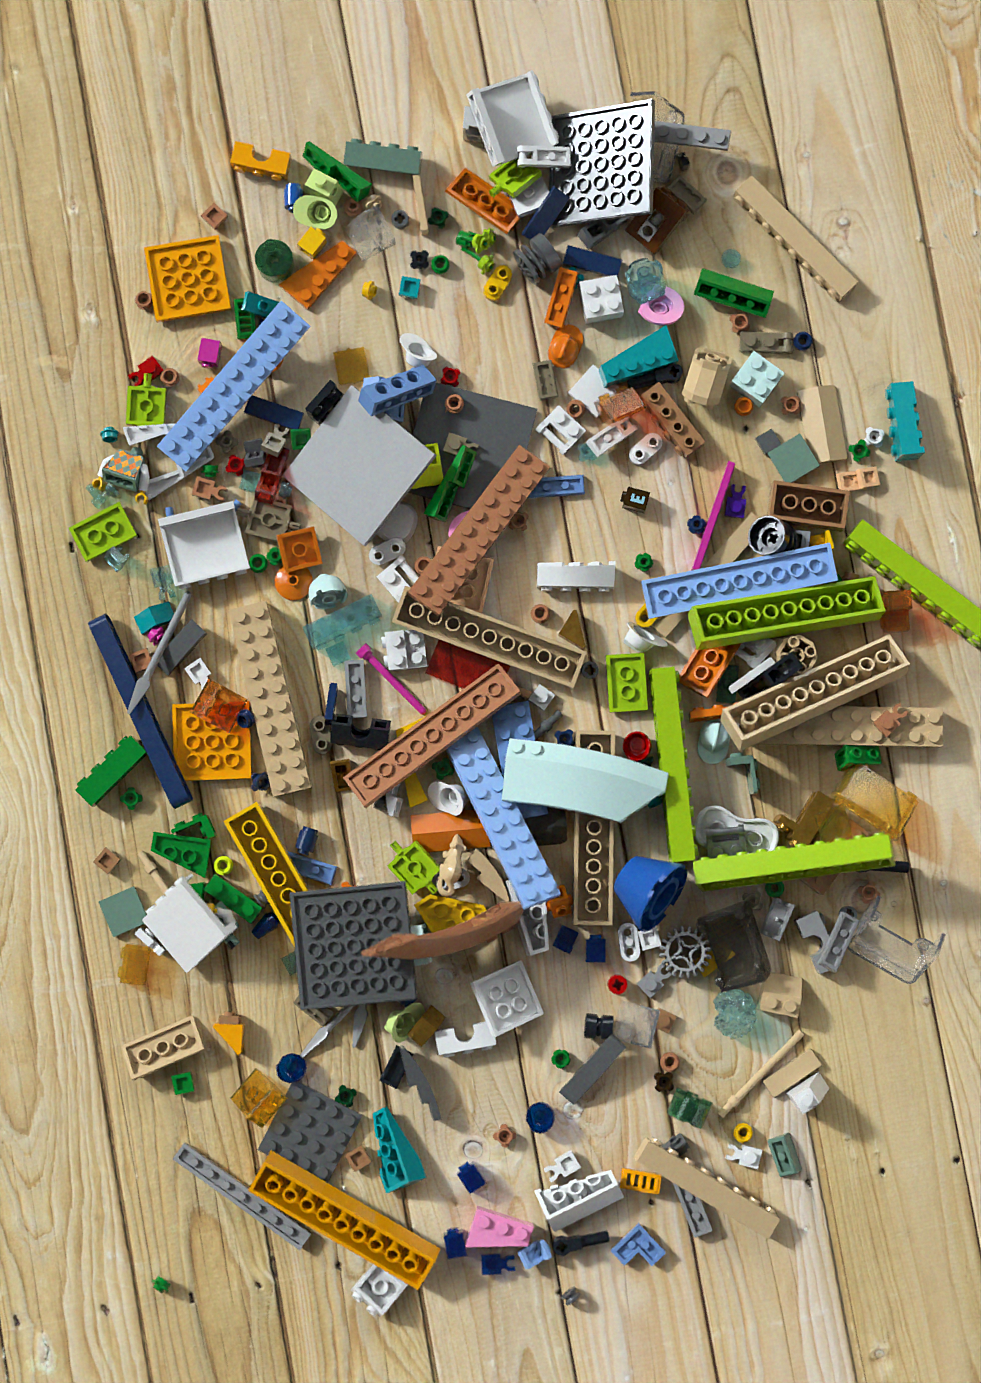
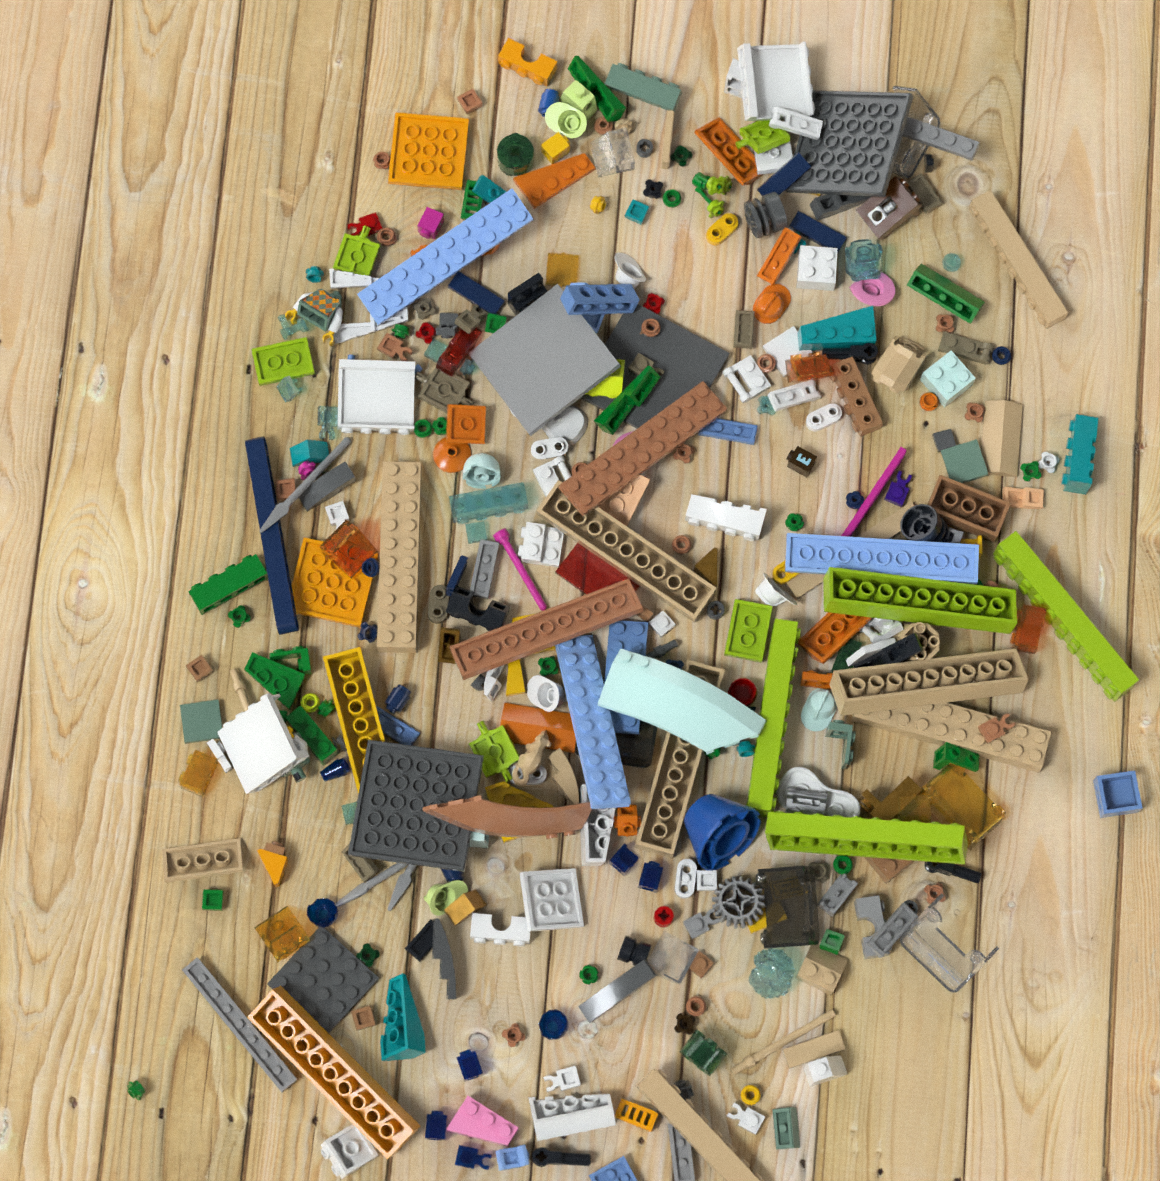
camera: 15 degrees right, 10 degrees down
none -> green plate [317,699,335,717]
none -> green plate [819,929,845,955]

